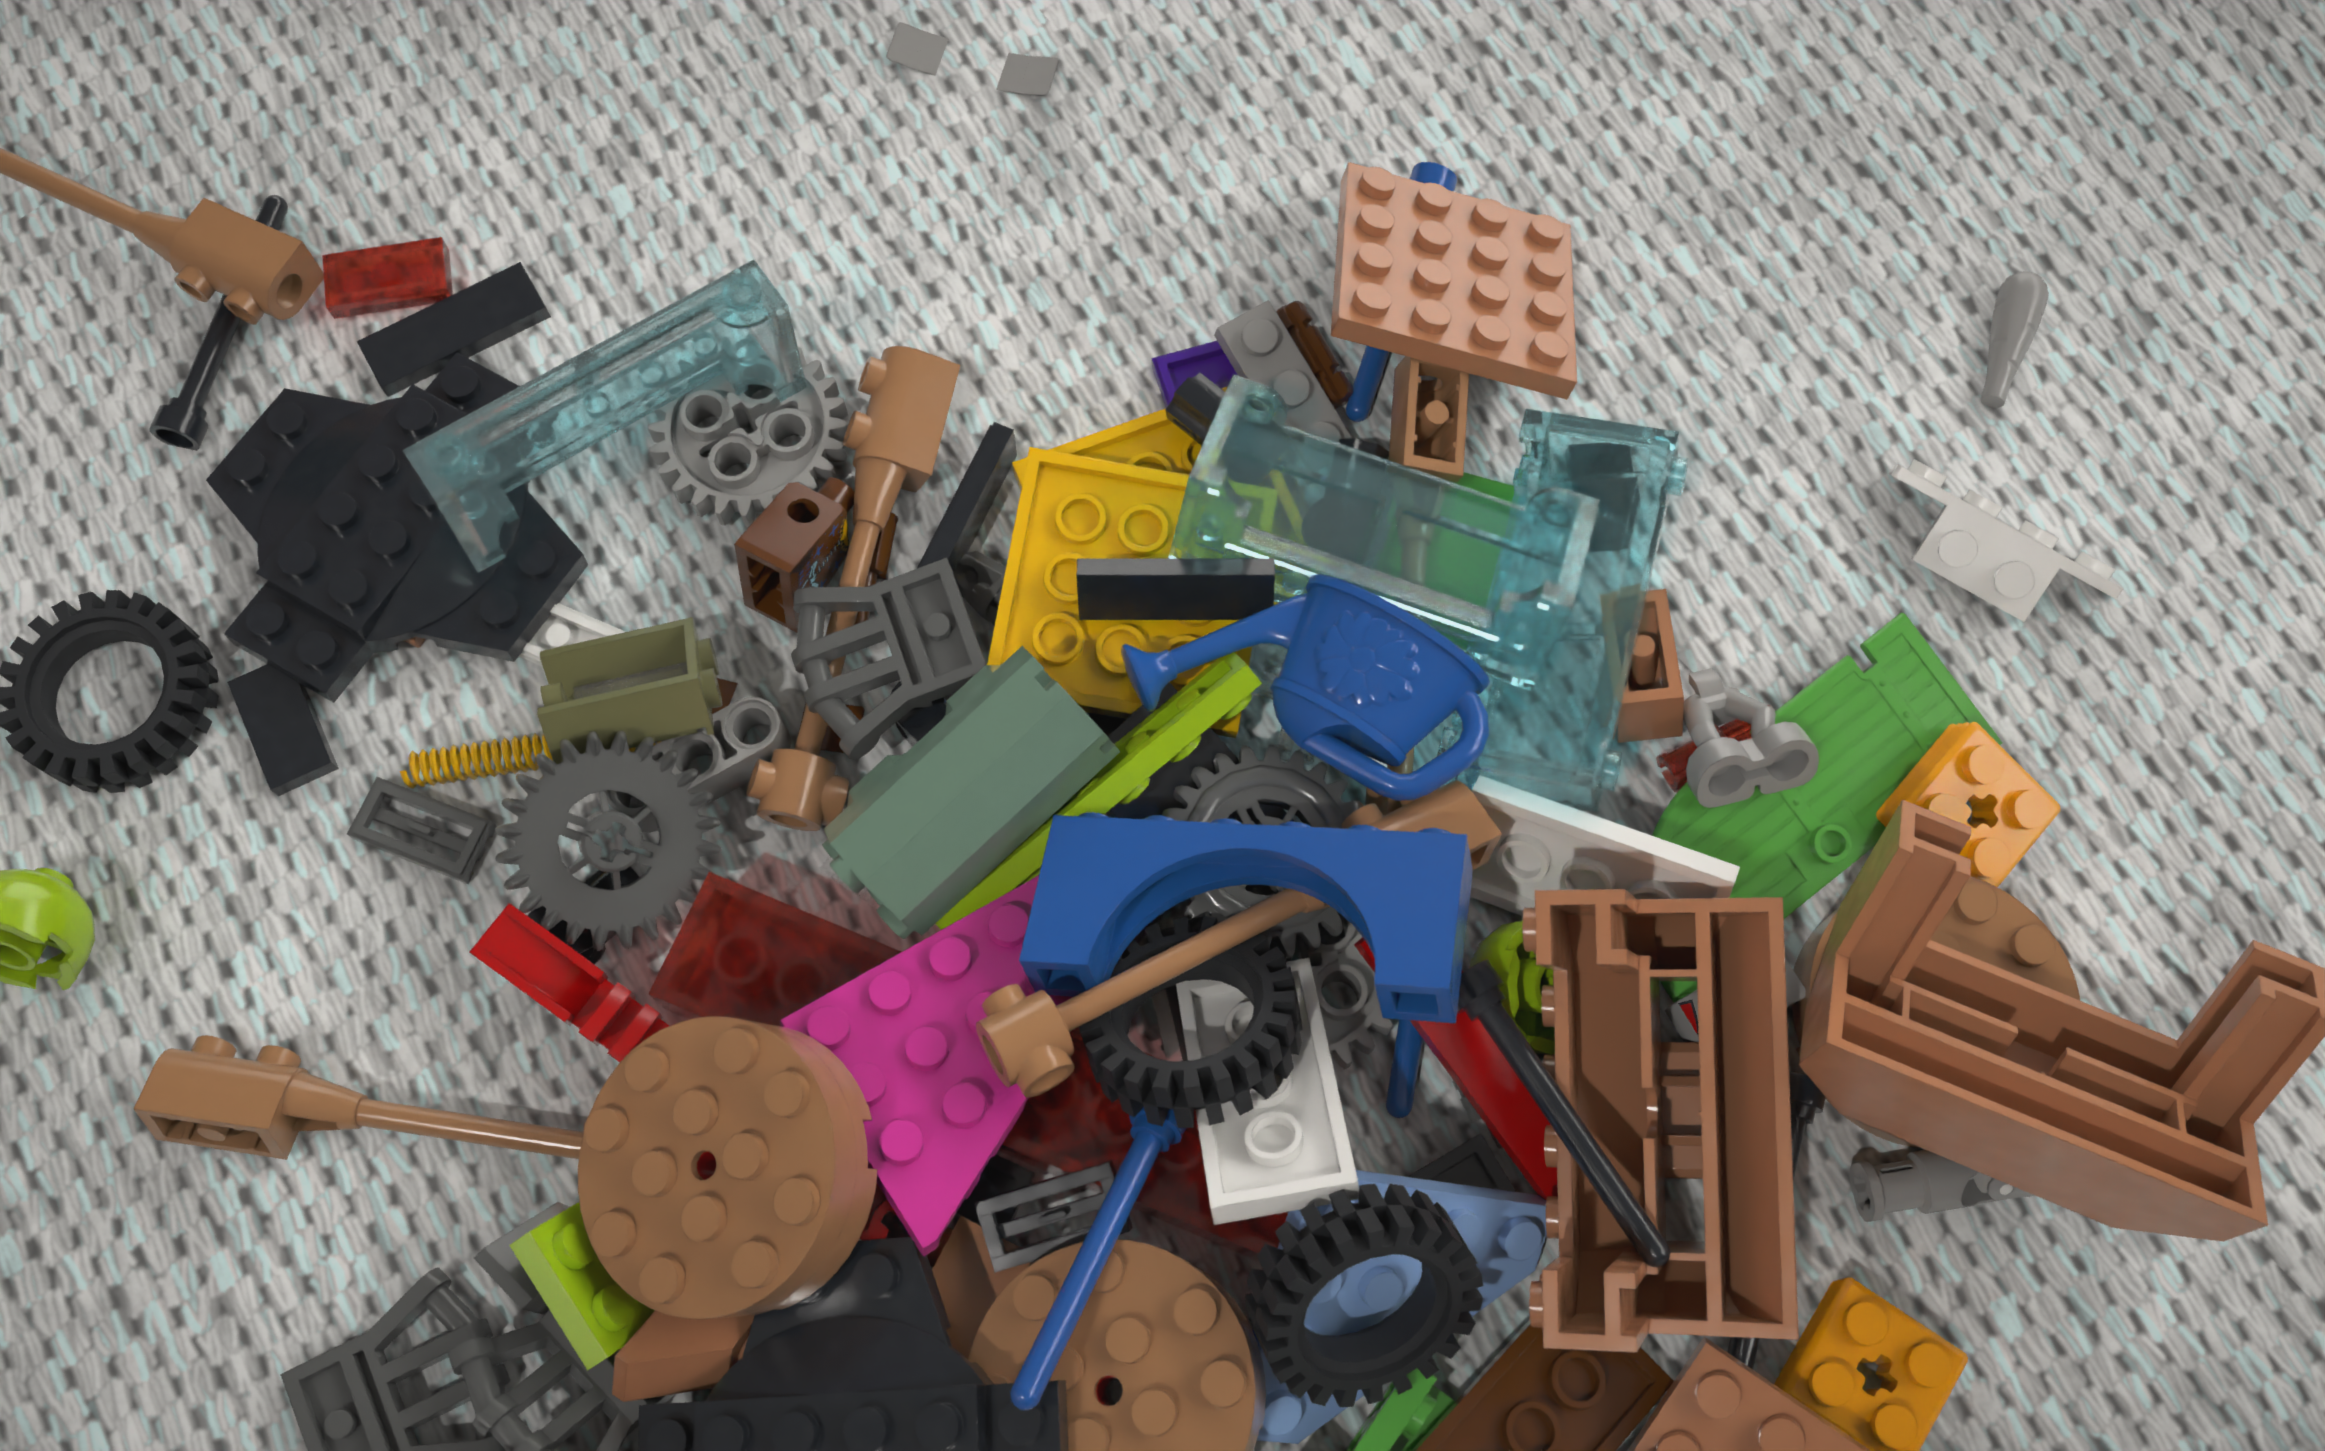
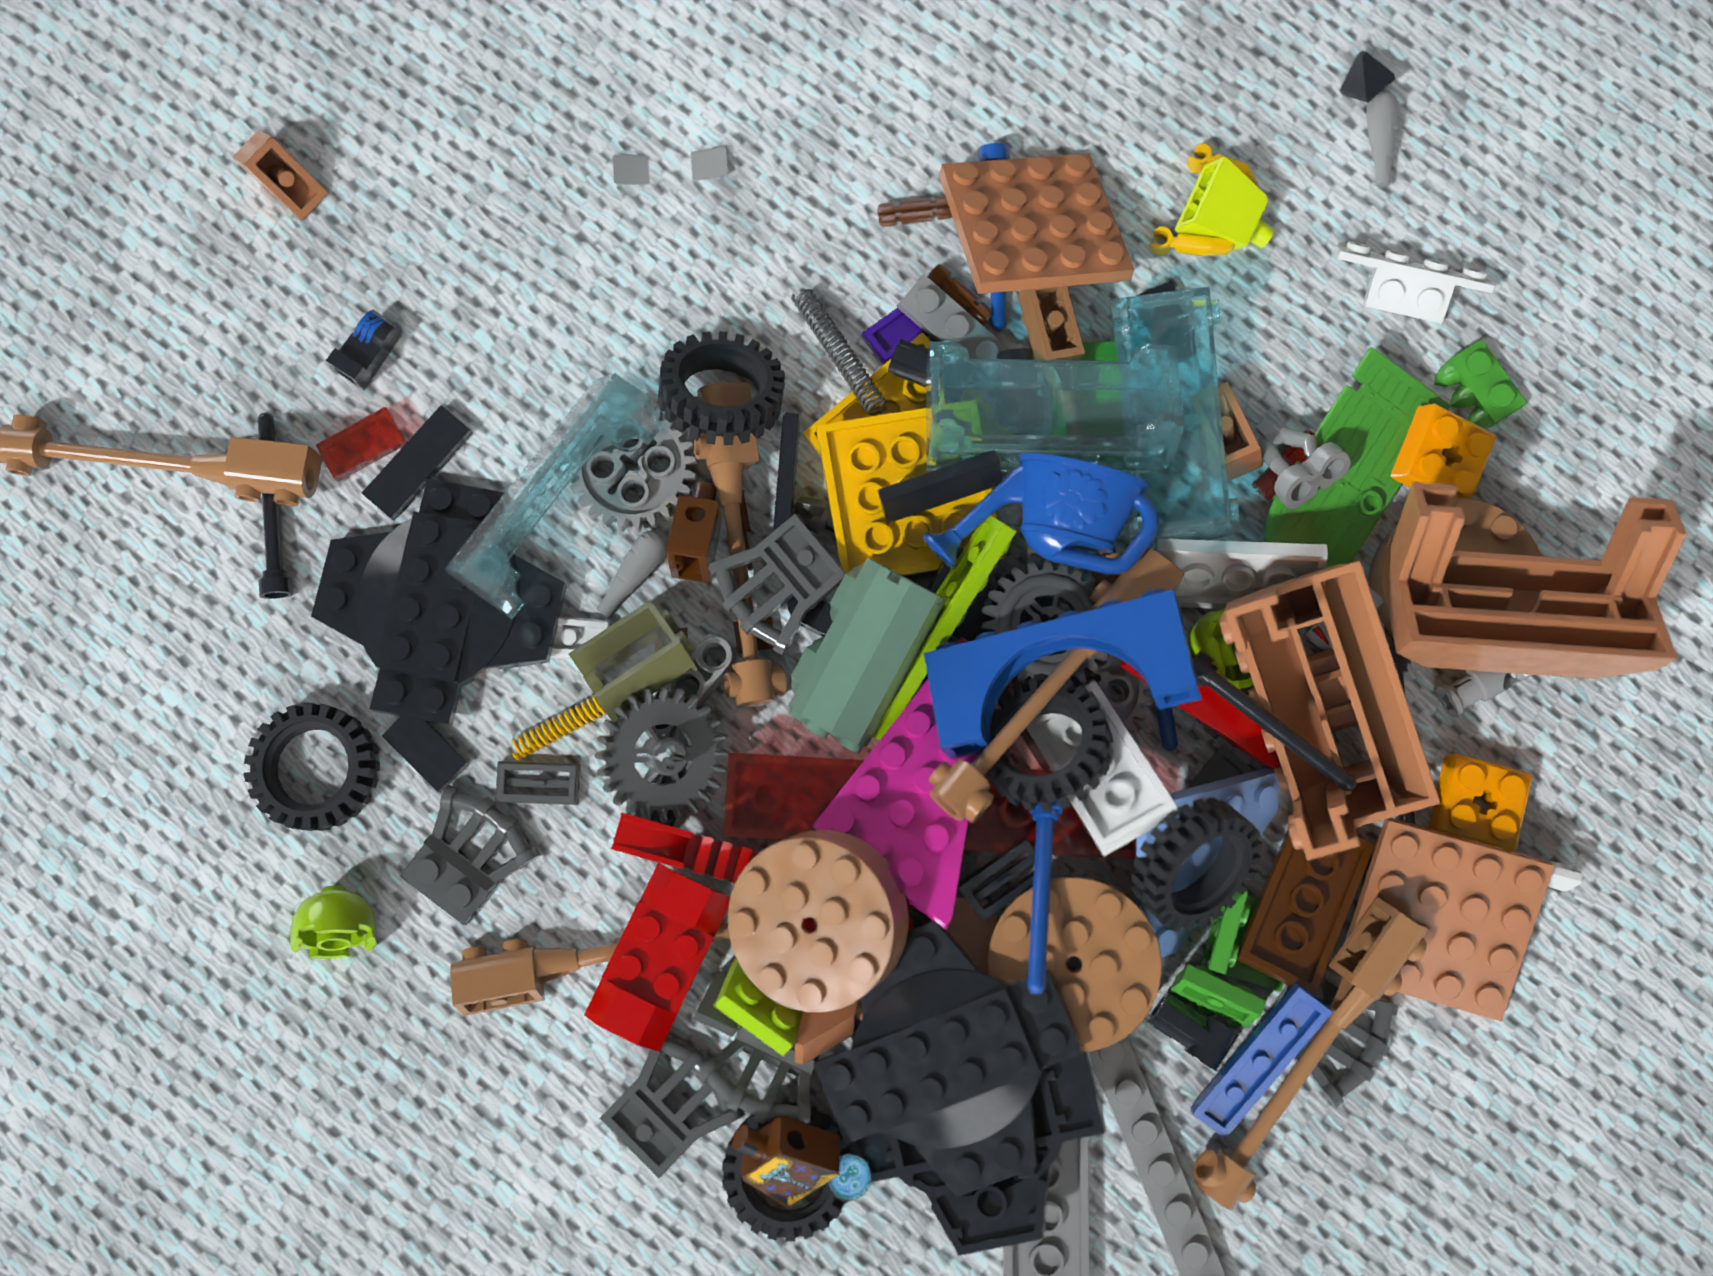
camera: 15 degrees left, 10 degrees up
none -> black leg [326,310,402,391]
none -> dark grey plate [400,785,541,925]
none -> red piece [584,863,731,1052]
none -> light grey piece [596,531,667,618]
none -> black tyre [658,331,785,445]
none -> dark grey piece [792,289,887,416]
none -> reddish brown axle [877,196,952,227]
none -> neon yellow torso [1150,143,1274,256]
none -> black slope [1340,51,1396,103]
none -> bright green plate [1434,339,1527,429]

